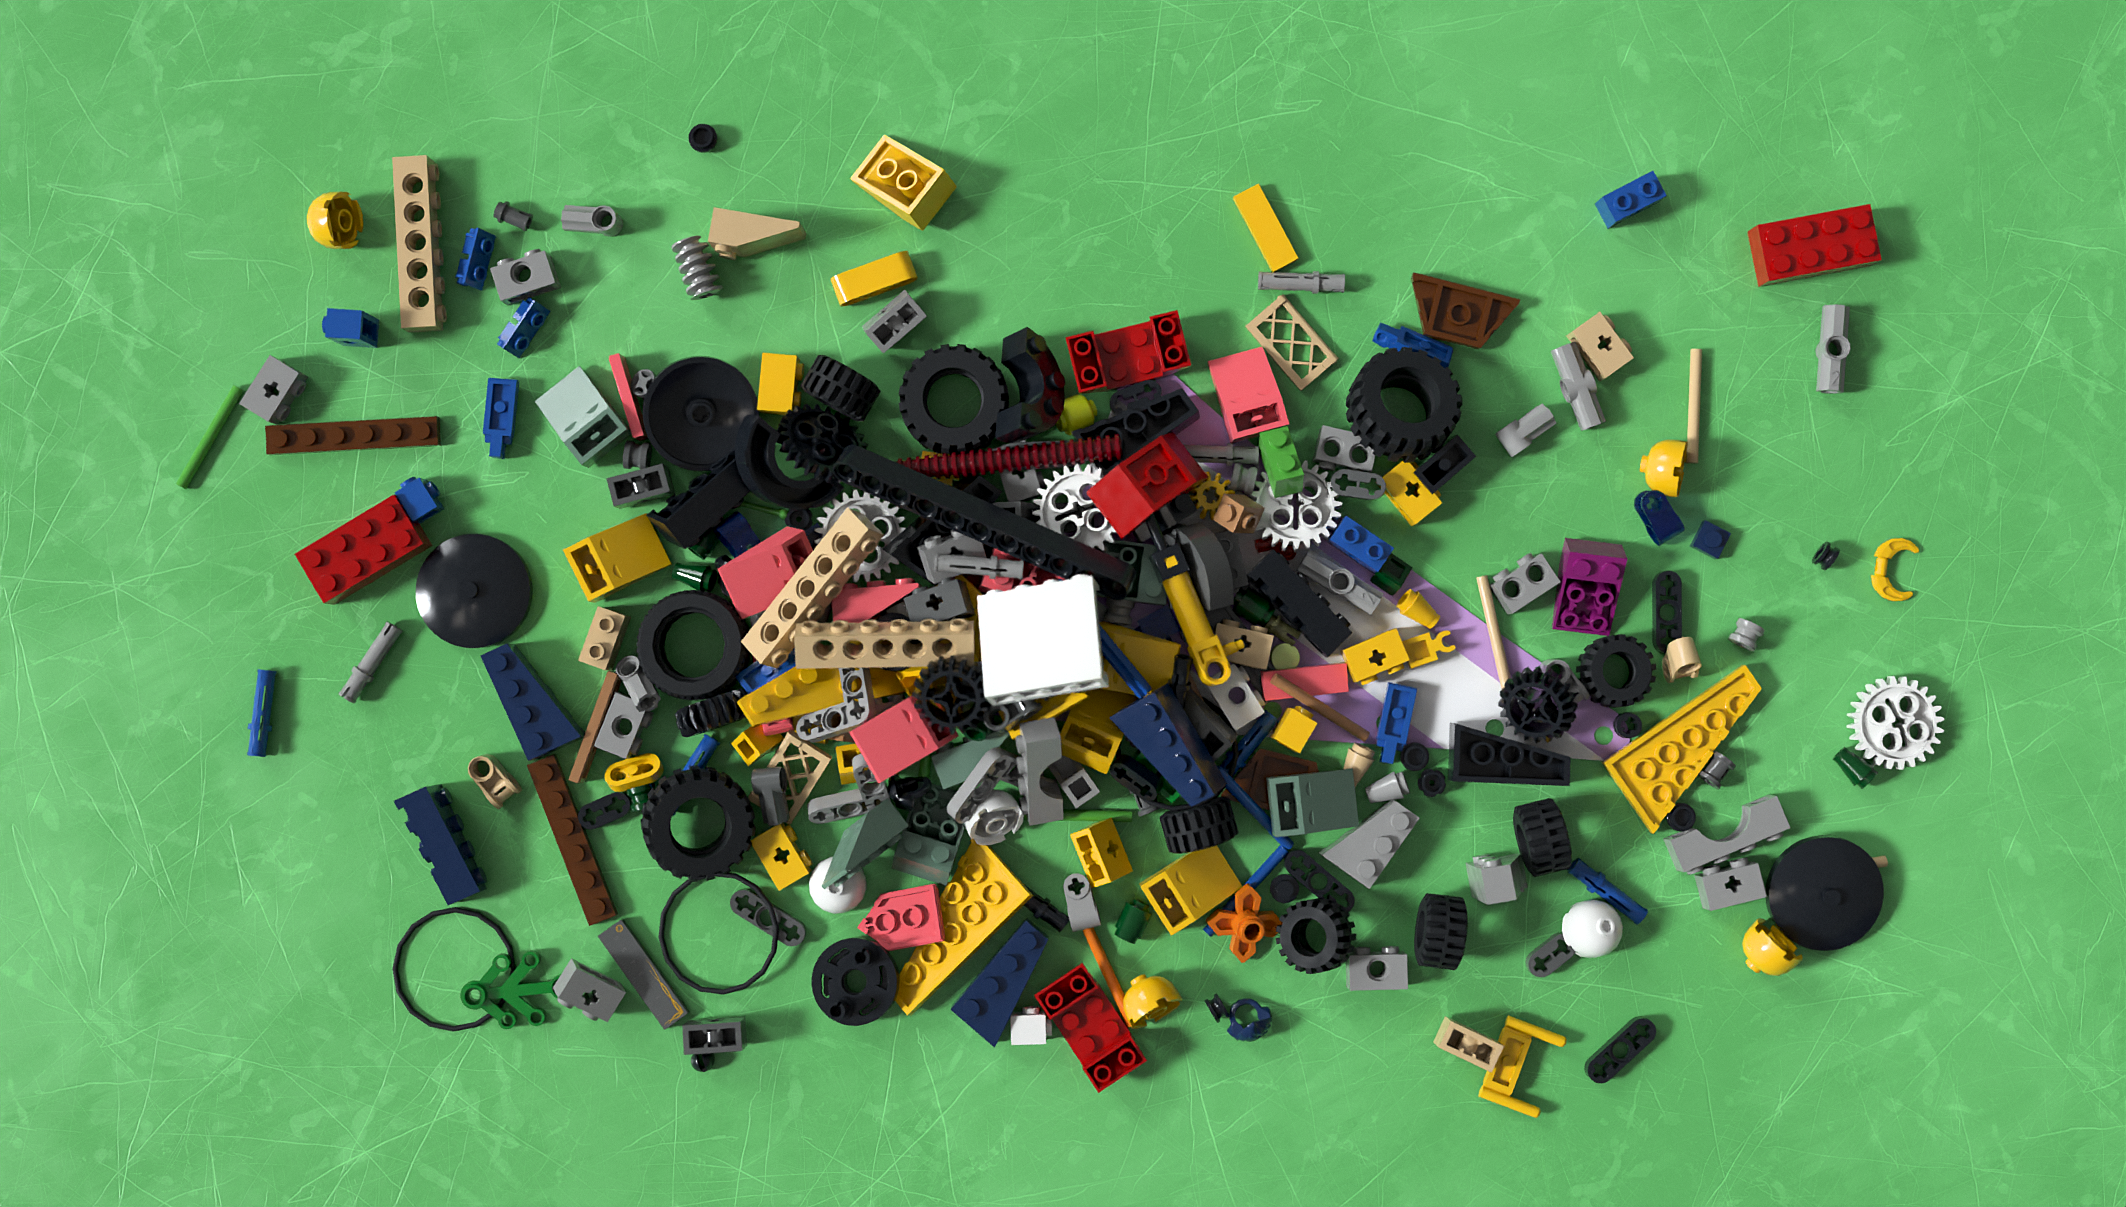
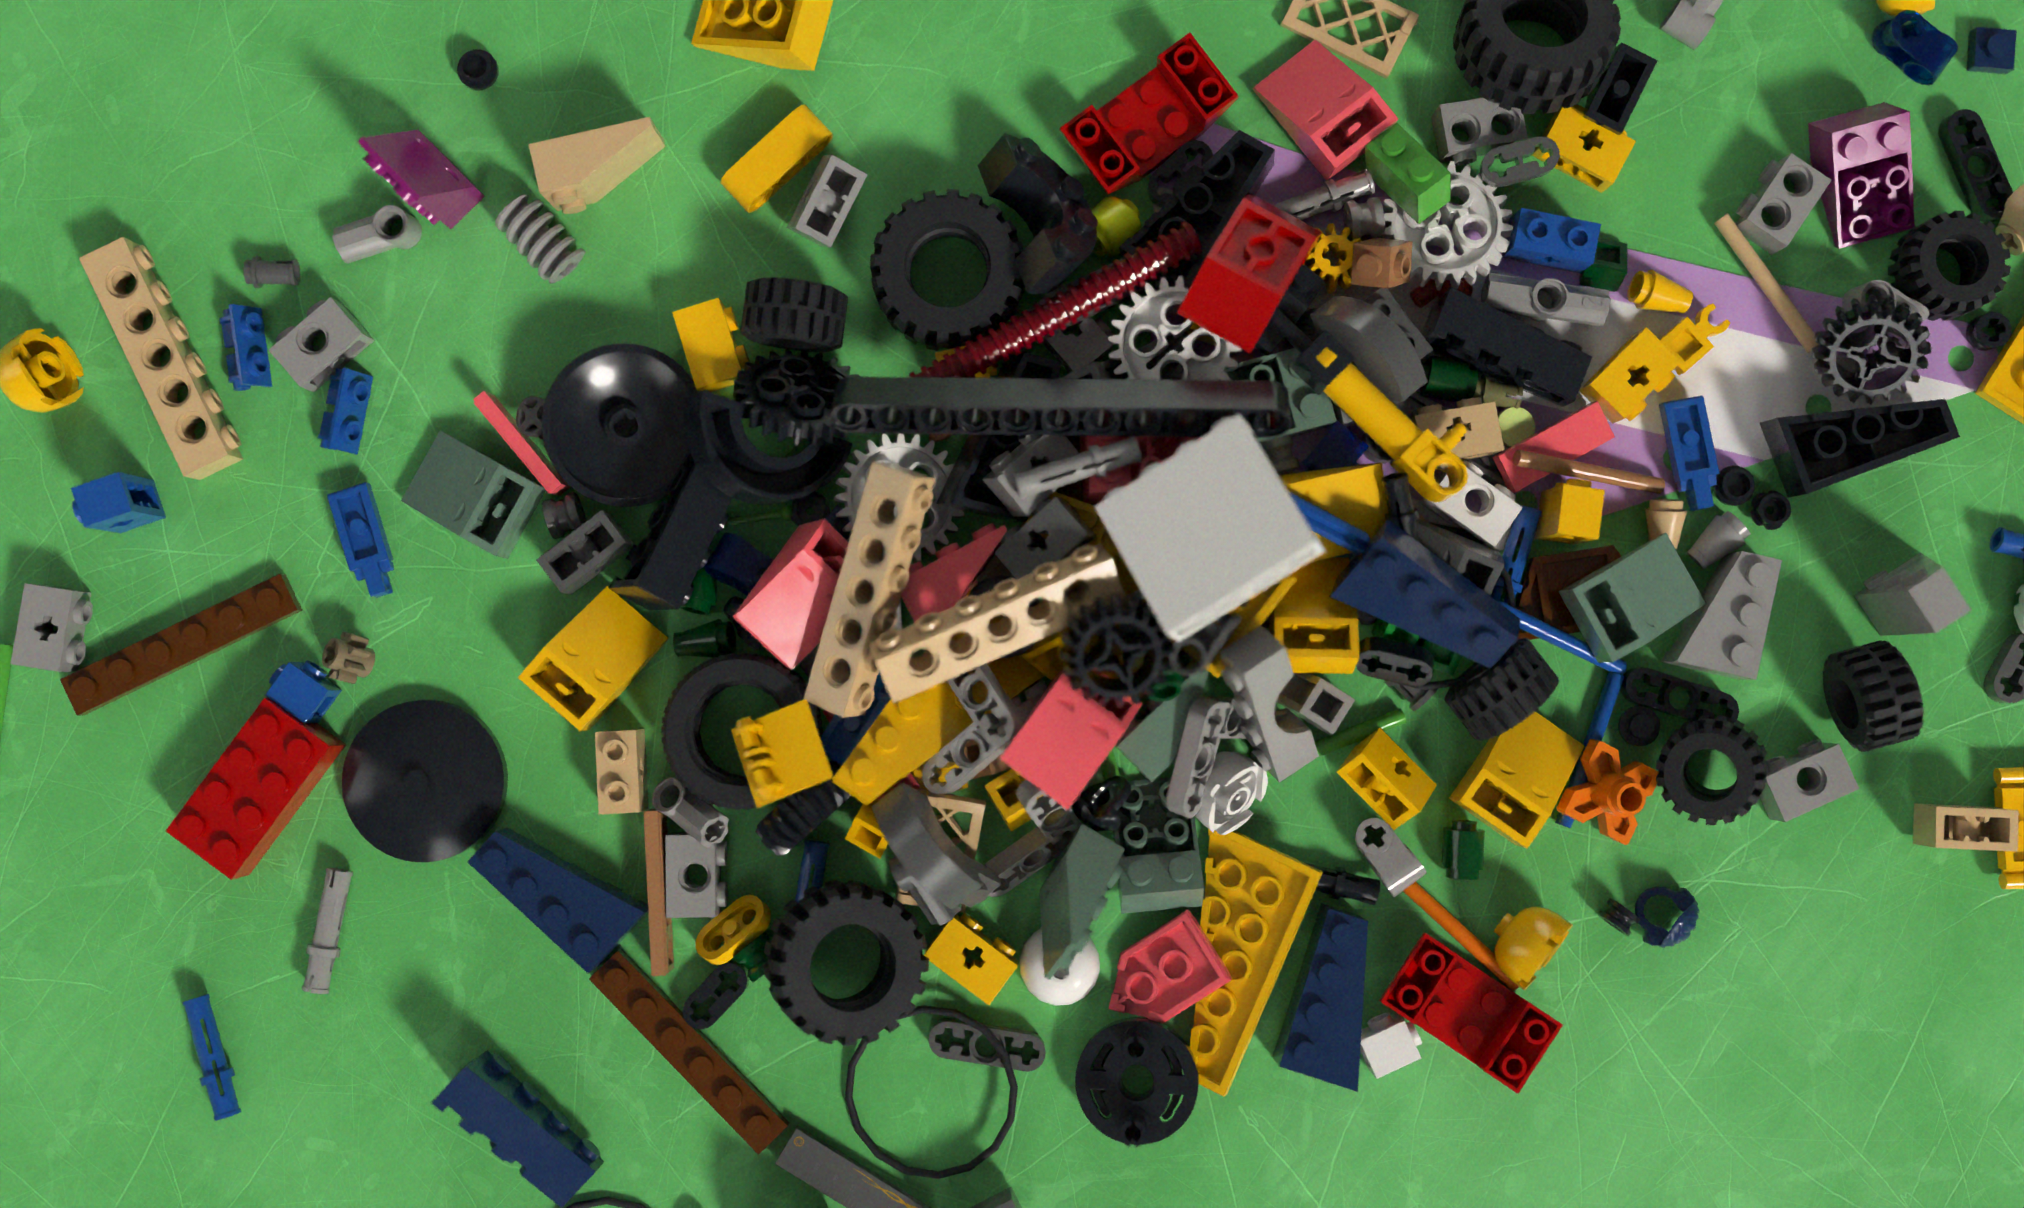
camera: 30 degrees left, 0 degrees up
tan piece [468,754,522,809] -> none
black tyre [1513,798,1572,877] -> none
none -> dark tan gear [322,632,375,684]
none -> magenta slope [357,130,485,229]
none -> yellow hinge [731,699,833,808]
none -> dark grey arch [871,782,1002,909]

